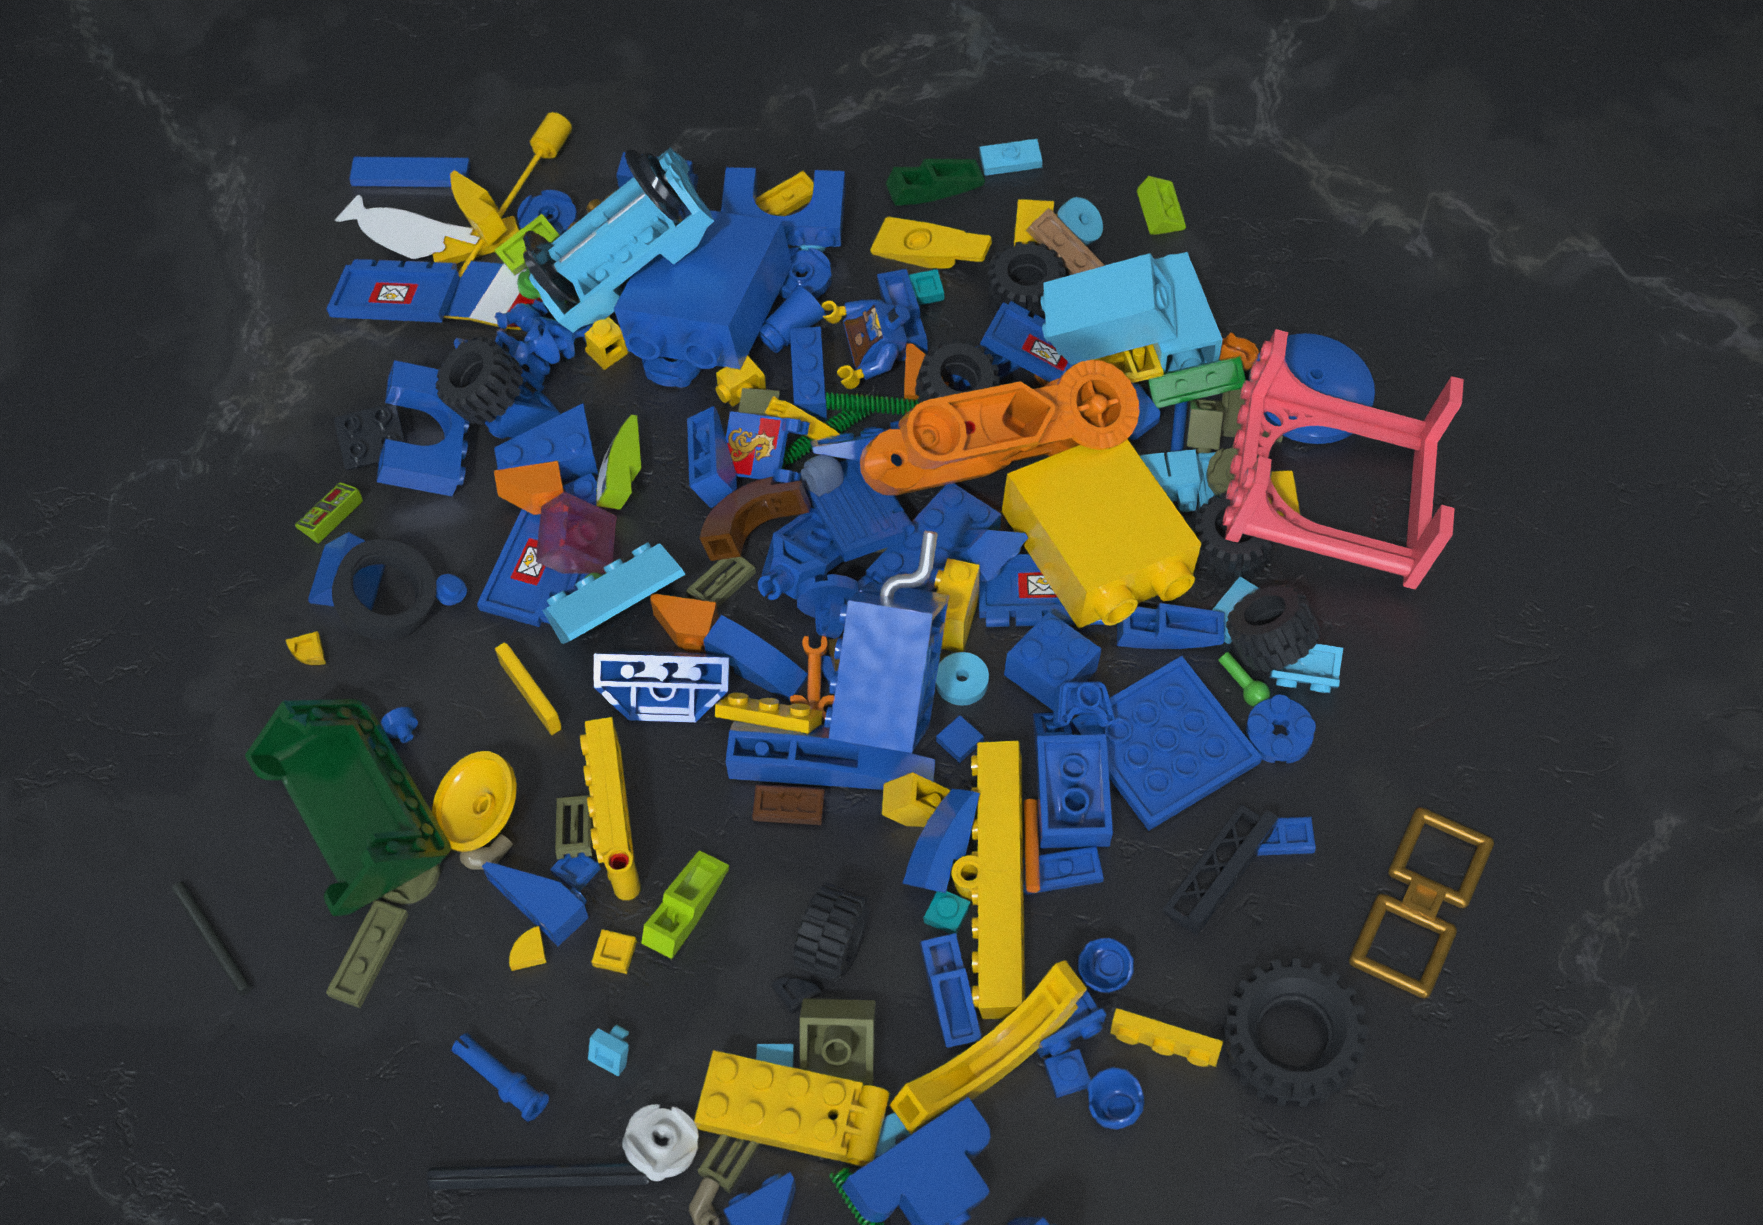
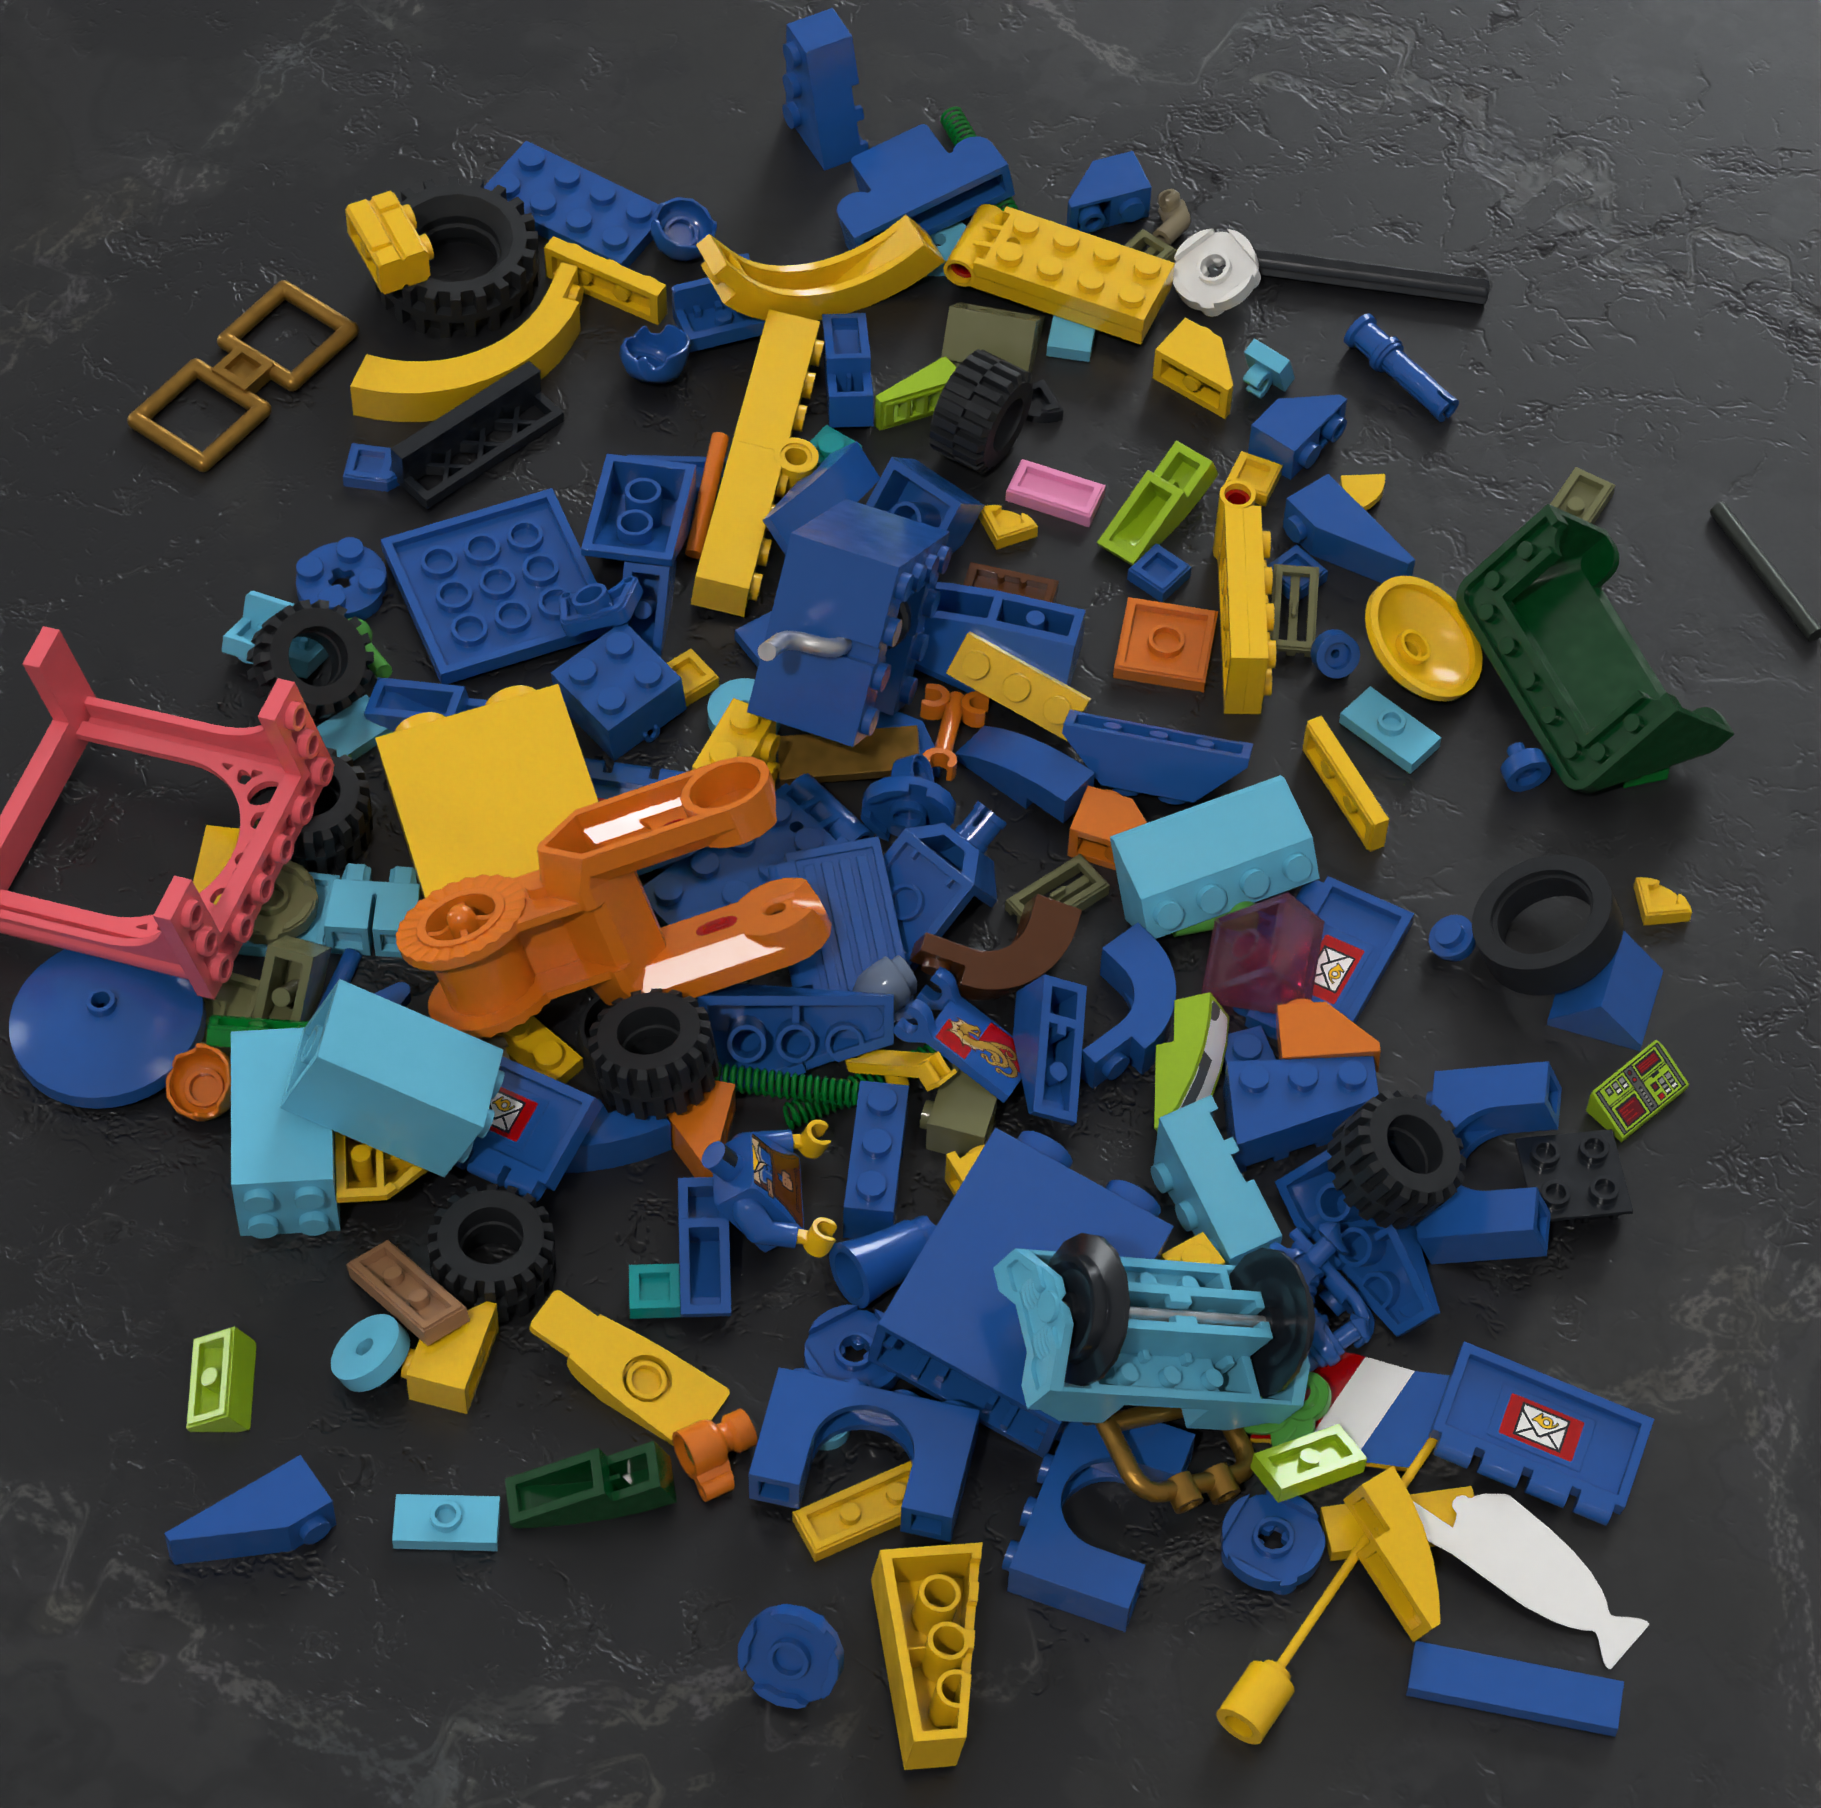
camera: 175 degrees left, 5 degrees down
none -> blue slope [164,1455,337,1565]
none -> yellow brick [345,190,434,295]
none -> yellow arch [350,262,584,422]
none -> blue plate [484,141,659,268]
none -> yellow tile [667,648,719,707]
none -> orange piece [672,1408,758,1502]
none -> blue tile [738,1604,844,1709]
none -> blue slope [866,457,984,554]
none -> yellow wedge [871,1542,983,1770]
none -> lime slope [874,356,957,431]
none -> yellow tile [978,505,1038,550]
none -> bright pink tile [1005,459,1106,527]
none -> blue arch [1080,922,1176,1089]
none -> orange tile [1113,597,1218,692]
none -> blue tile [1127,543,1192,602]
none -> medium azure wedge [1151,1095,1282,1266]
none -> yellow slope [1152,317,1233,419]
none -> blue slope [1248,395,1347,480]
none -> blue tile [1311,629,1360,678]
none -> medium azure plate [1339,686,1441,774]

